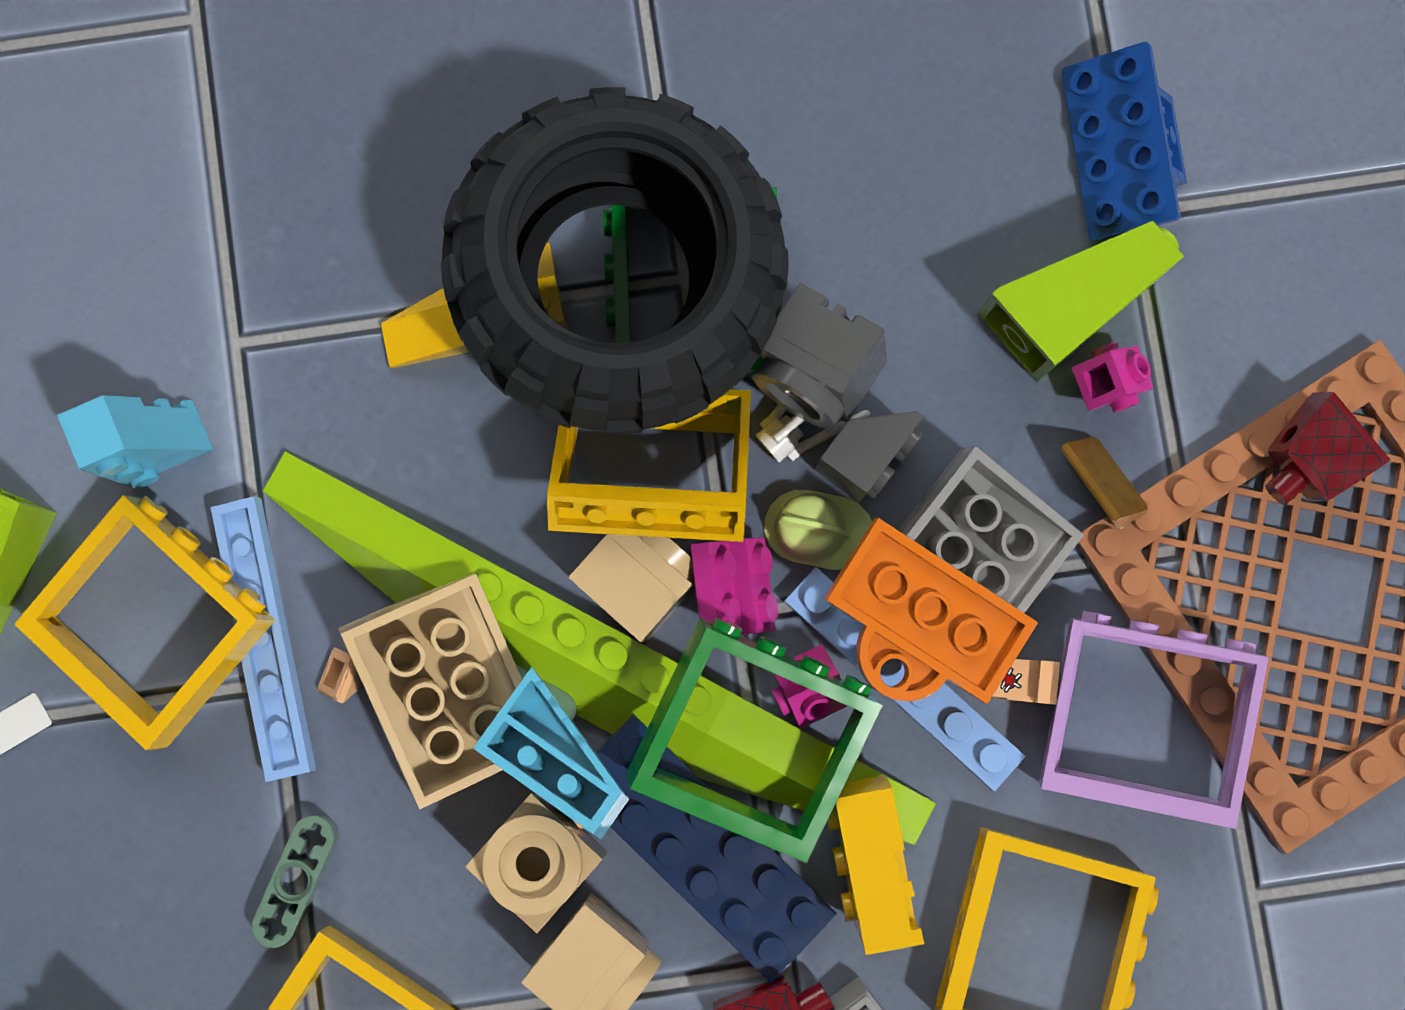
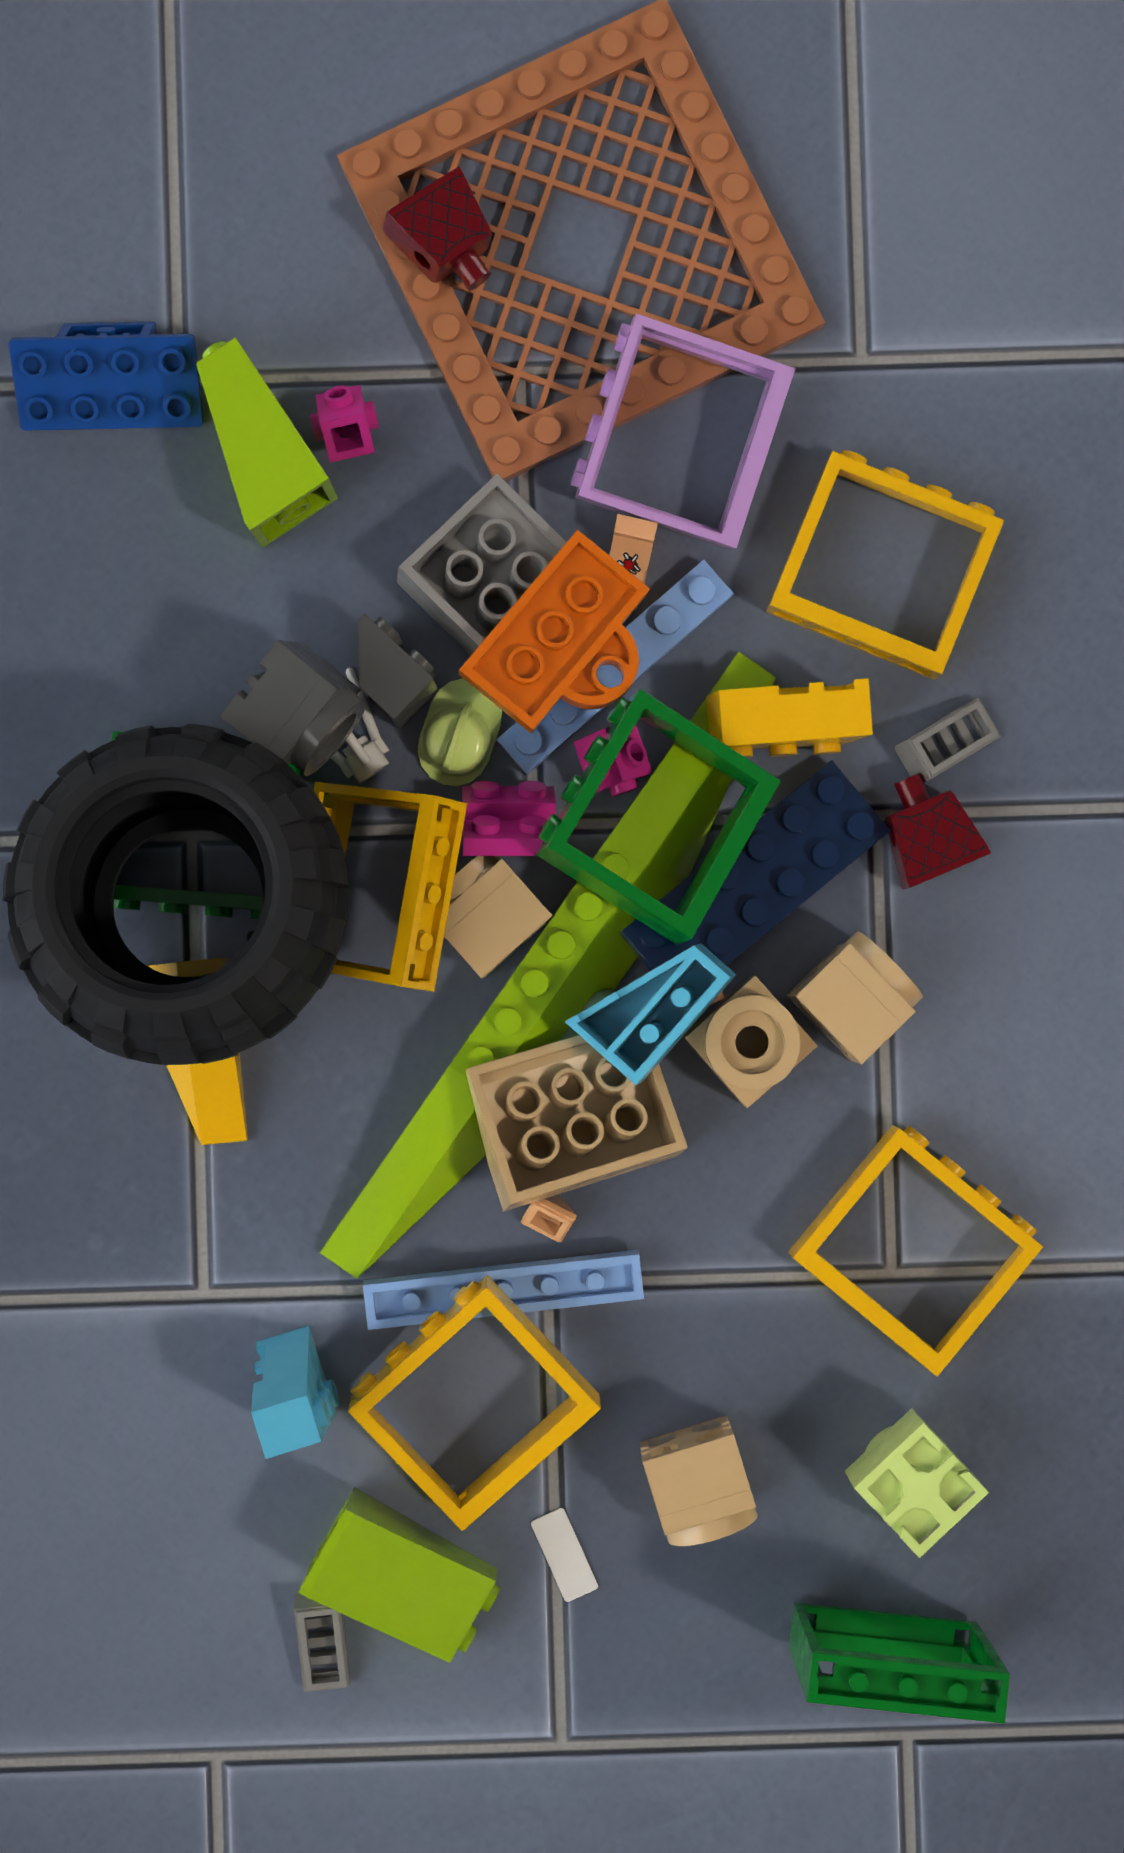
camera: 85 degrees left, 5 degrees up
sand green beam [252,814,339,948] -> none
pearl gold slope [1061,437,1148,529] -> none
none -> tan piece [639,1415,758,1546]

